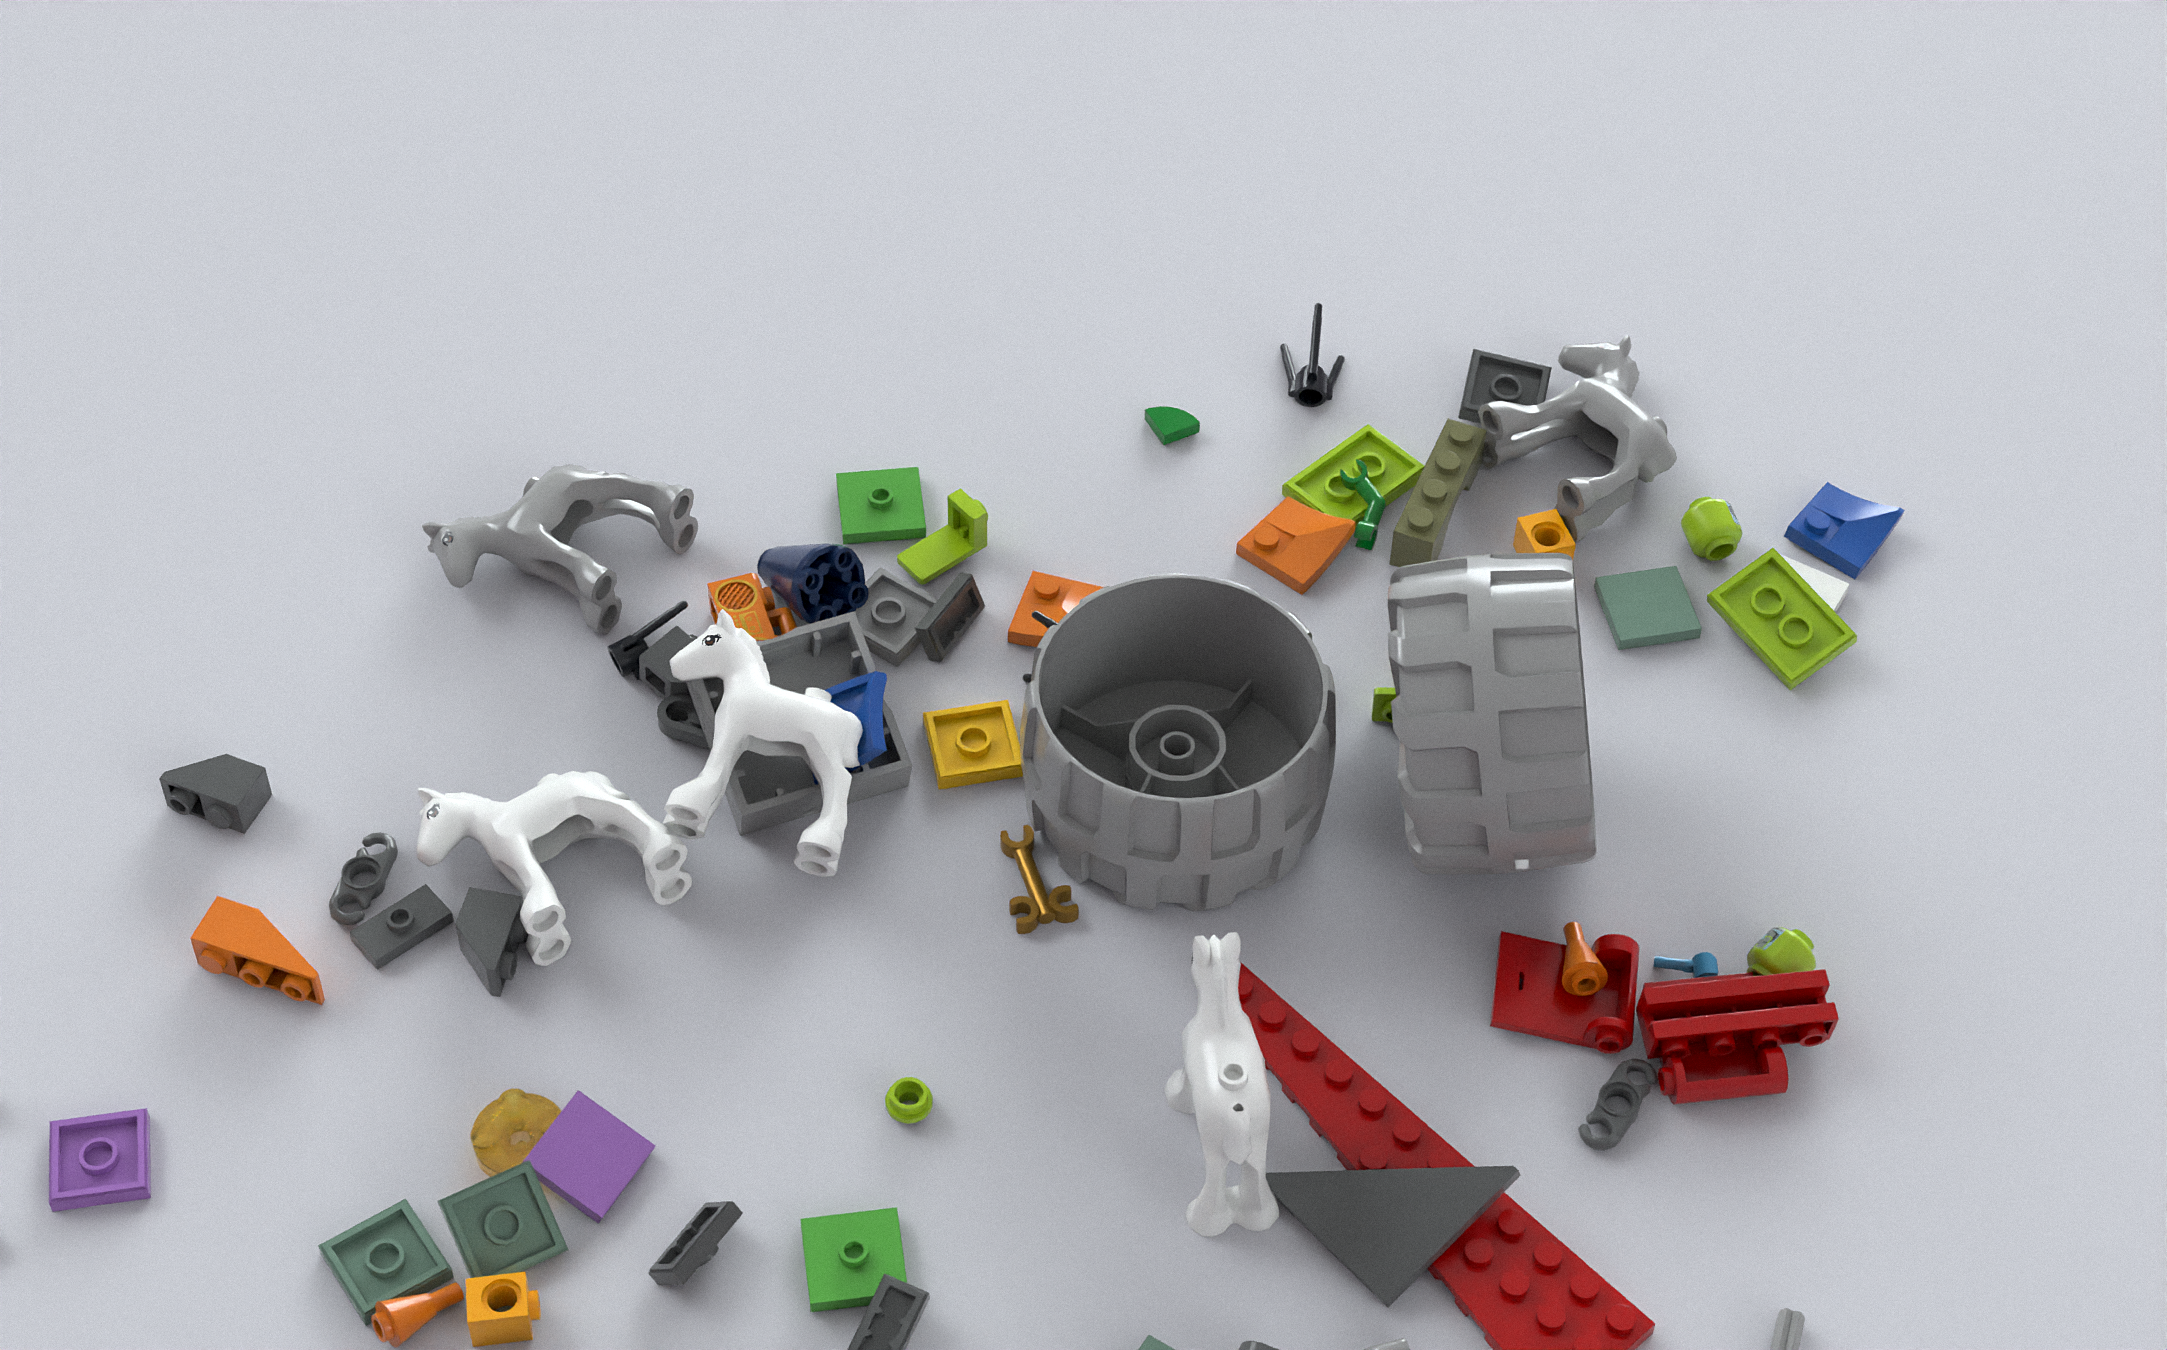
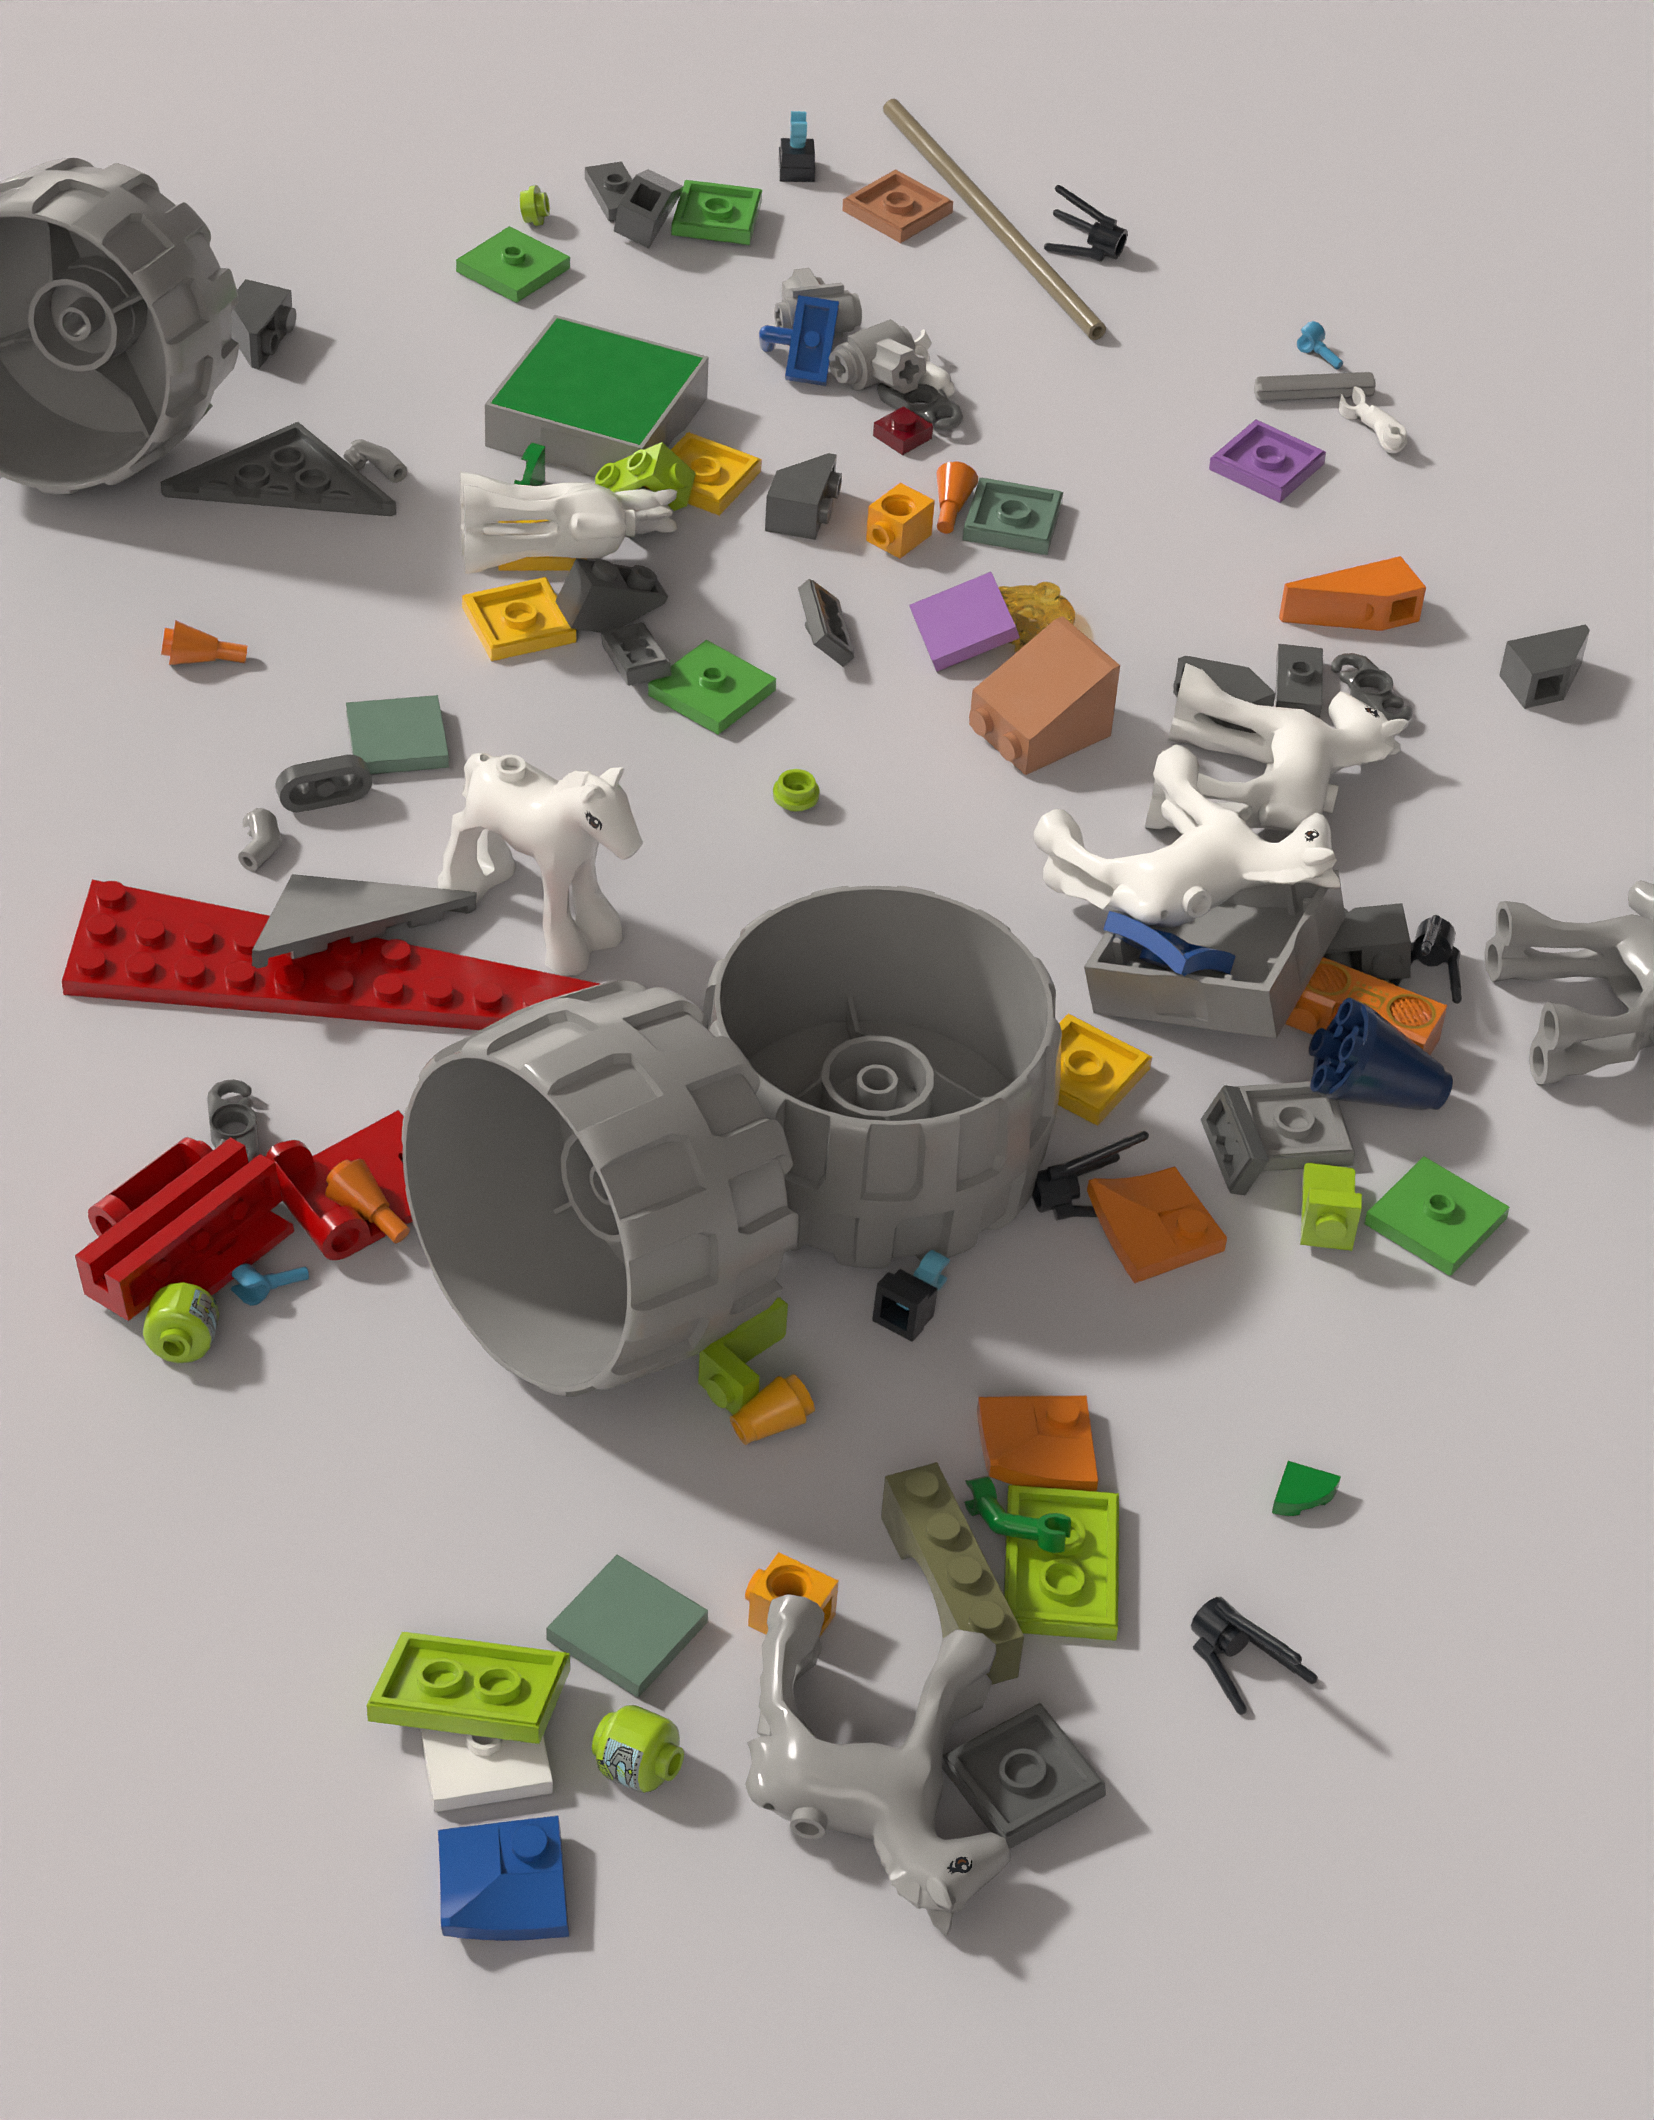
camera: 135 degrees right, 5 degrees down
sand green tile [437,1160,568,1278] -> none
none -> nougat slope [969,616,1121,775]

